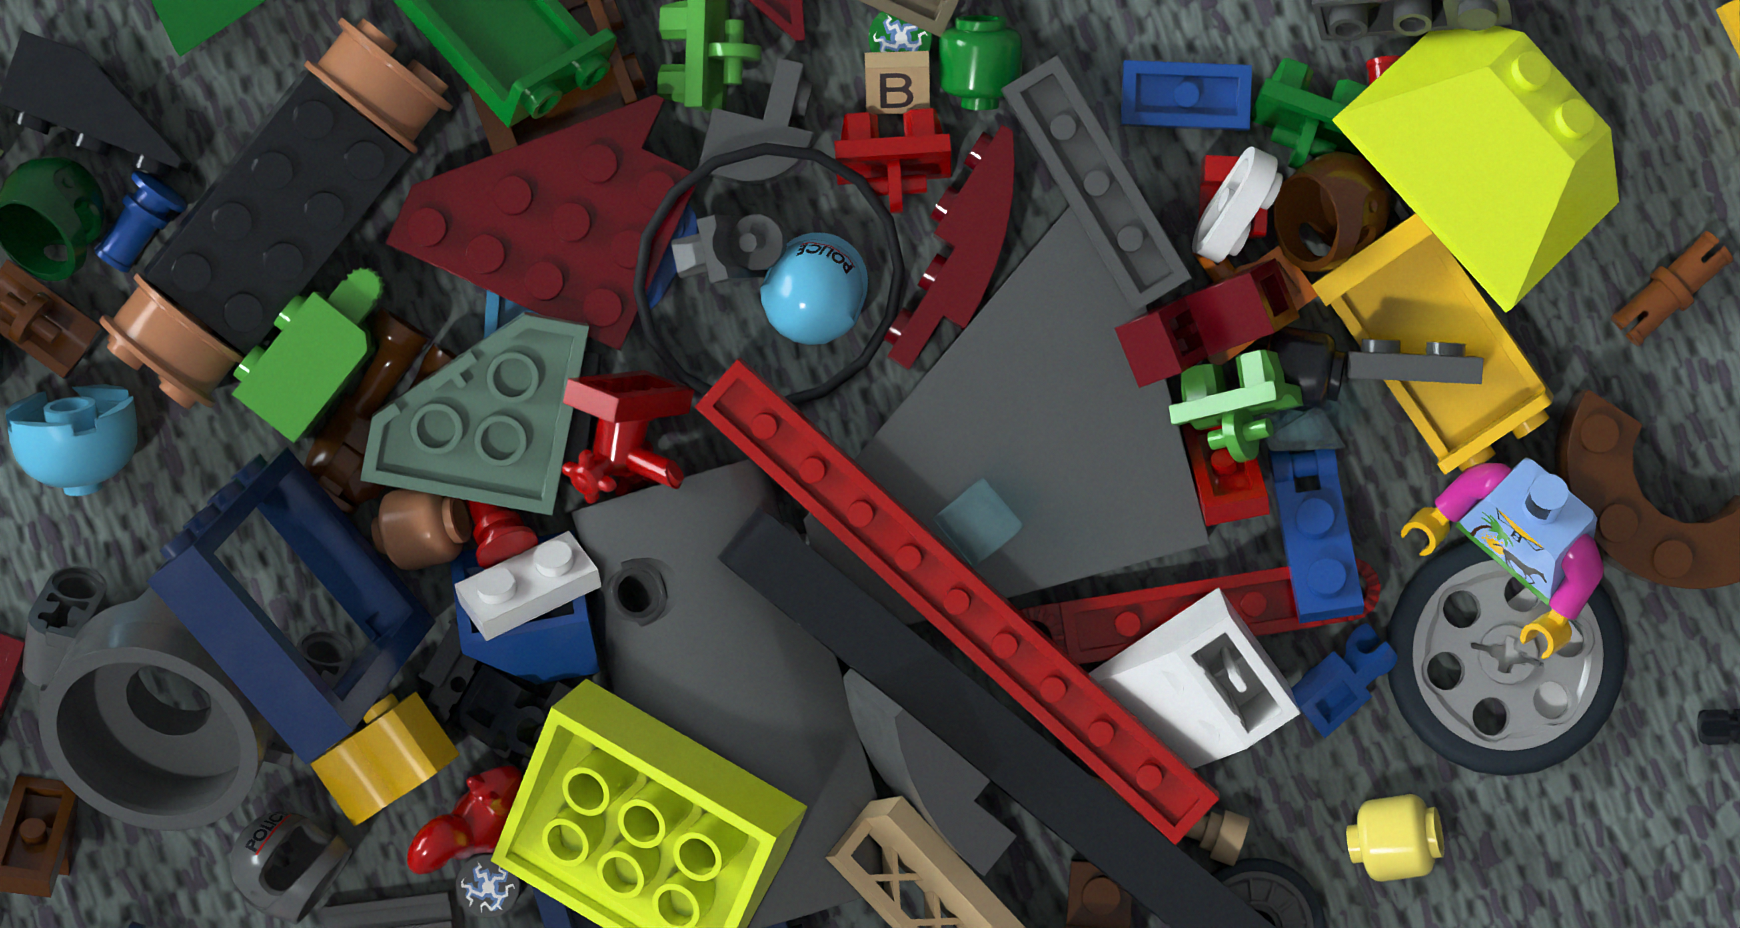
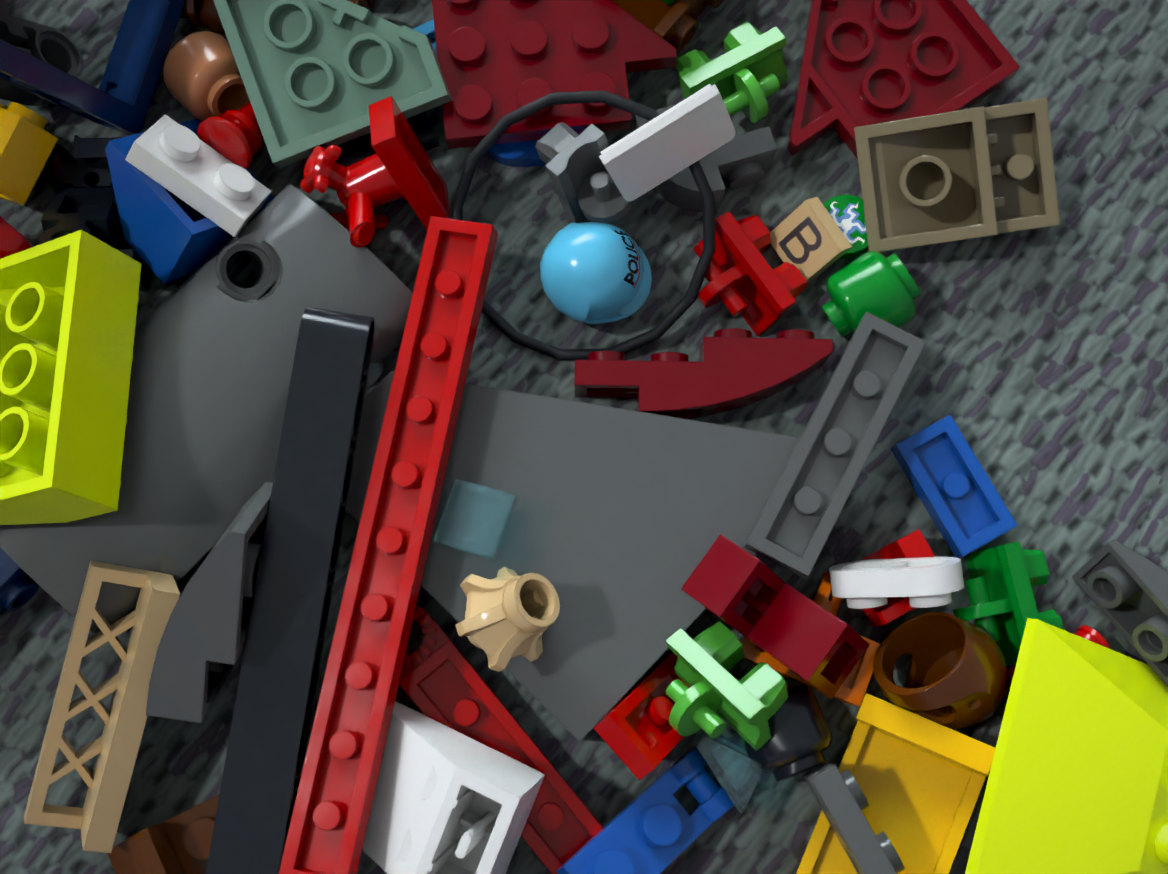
camera: 60 degrees right, 10 degrees down
none -> tan rock [455,567,560,672]
none -> white slope [599,84,736,202]

